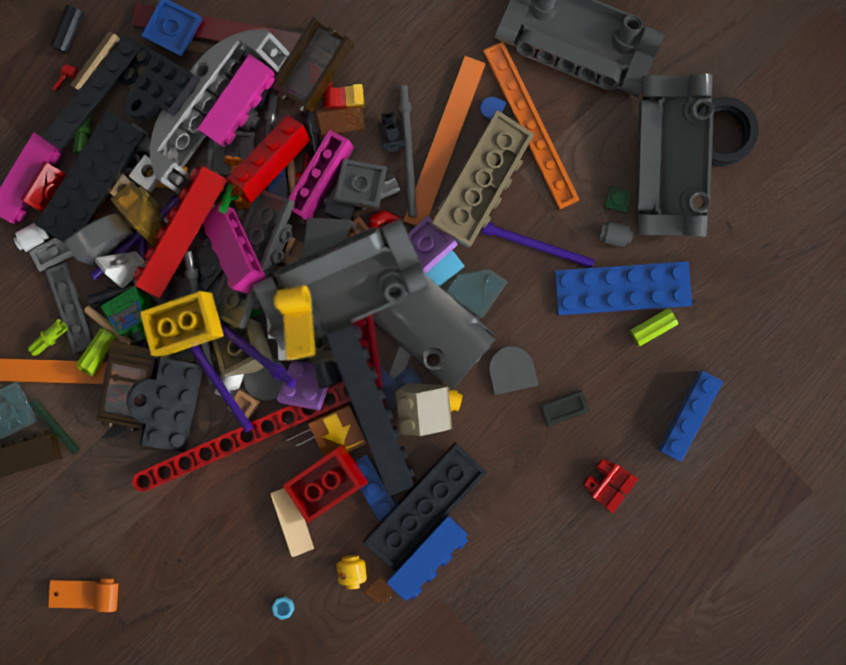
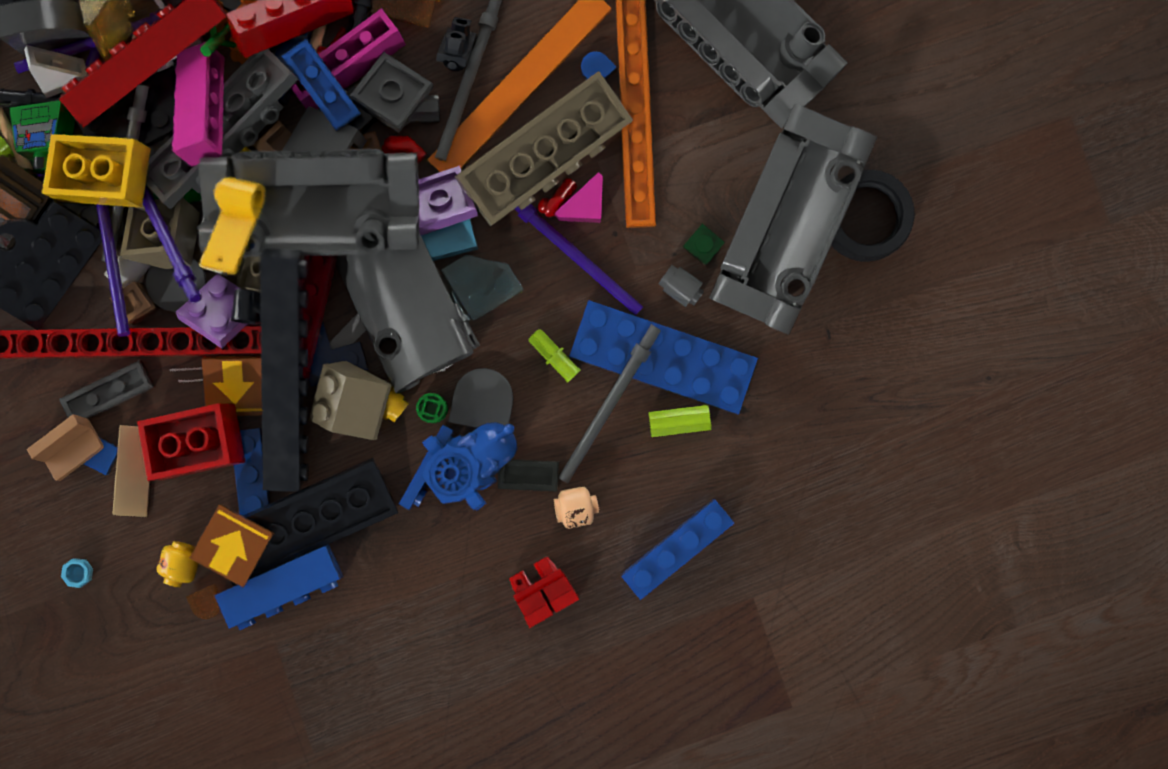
camera: 25 degrees right, 0 degrees up
none -> medium nougat panel [26,414,104,481]
none -> dark grey tile [59,360,155,419]
none -> blue tile [84,437,118,475]
none -> dark orange tile [190,504,274,587]
none -> blue tile [282,39,361,132]
none -> blue plate [399,425,455,510]
none -> green wheel [416,393,448,423]
none -> blue helmet [422,422,517,511]
none -> lime axle [528,329,581,383]
none -> red arm [538,178,577,217]
none -> light nougat head [554,487,599,529]
none -> dark pink slope [555,172,603,223]
none -> dark grey bar [558,324,661,483]

